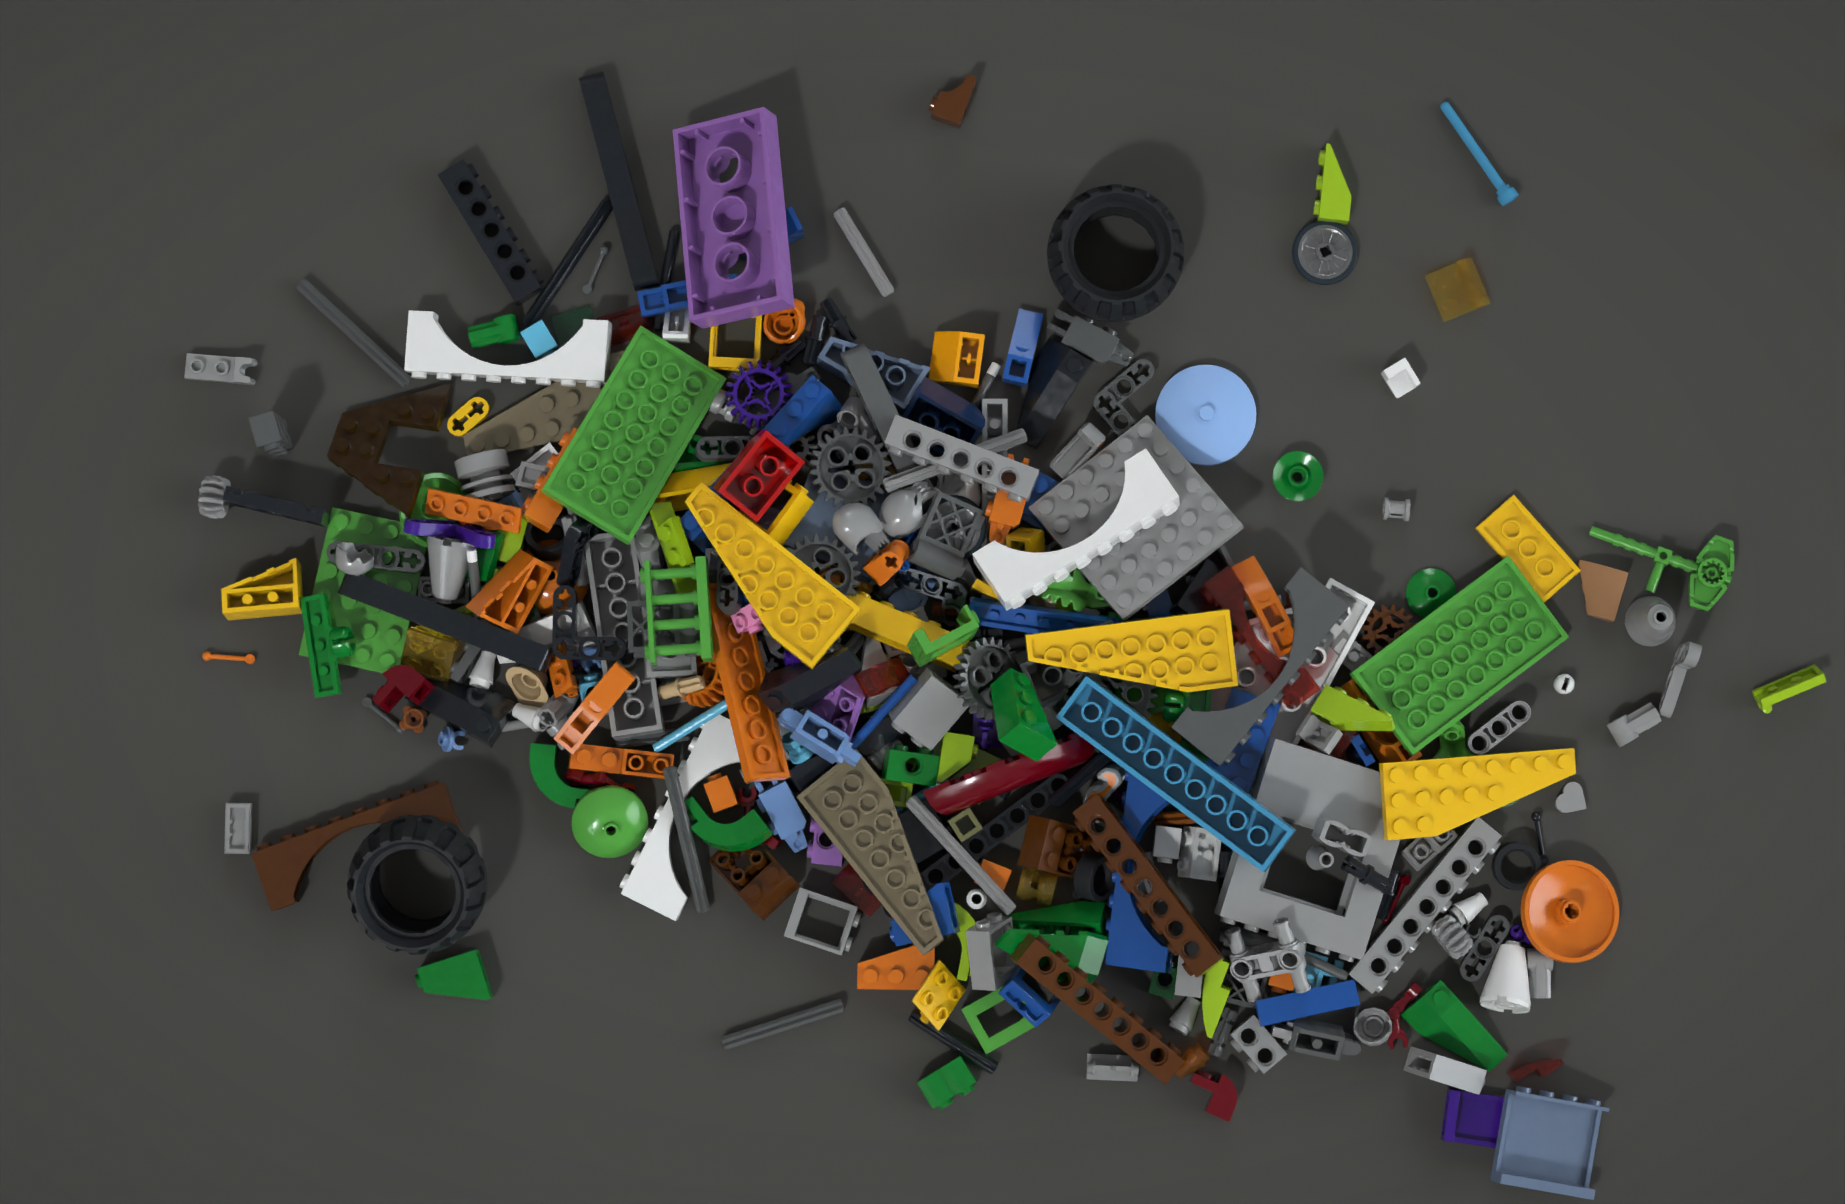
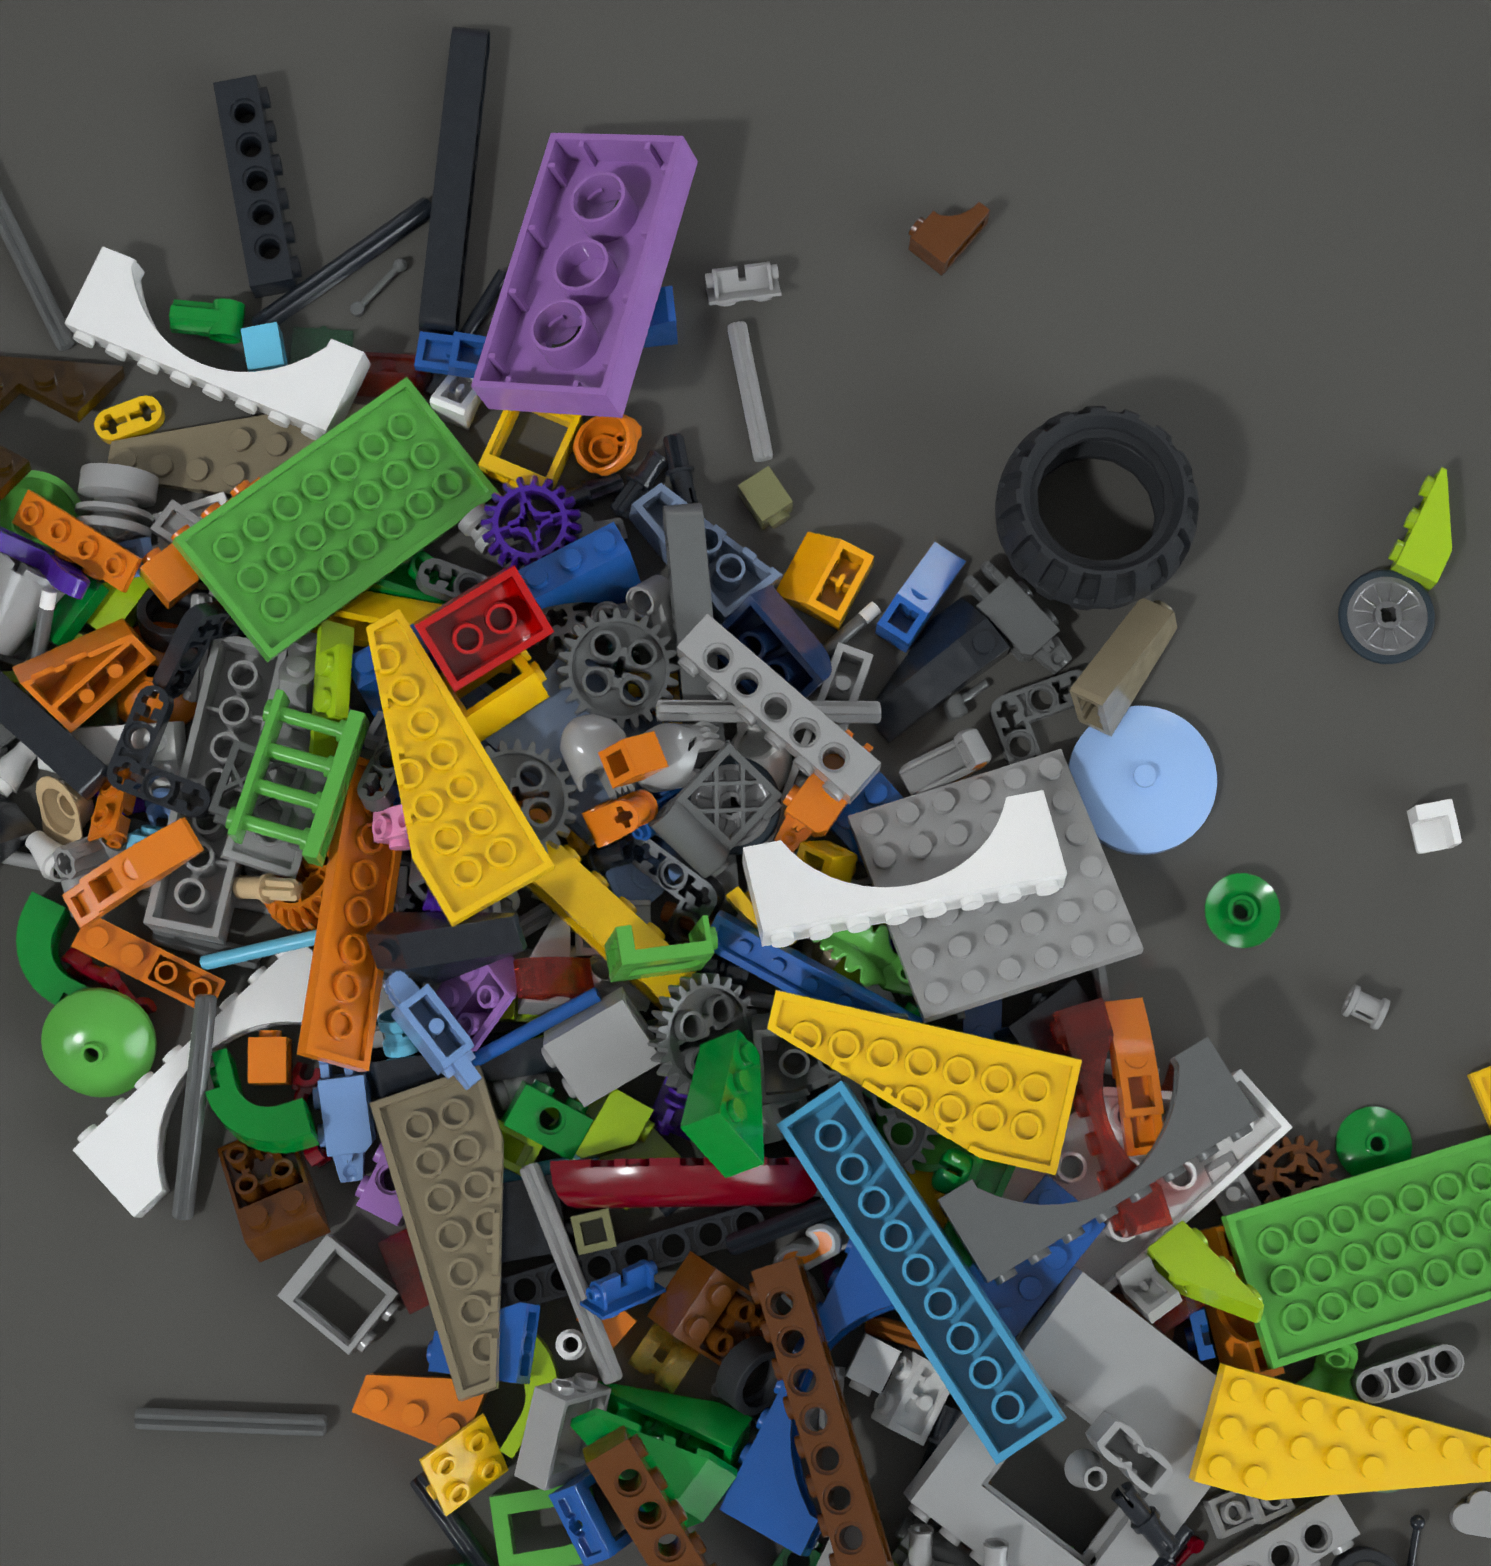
camera: 15 degrees right, 5 degrees down
none -> blue hinge [580,1259,666,1320]
none -> orange brick [598,731,669,789]
none -> light grey hinge [705,261,782,307]
none -> olive brick [738,466,793,530]
none -> dark grey hand [944,679,989,721]
none -> dark tan slope [1070,598,1178,736]

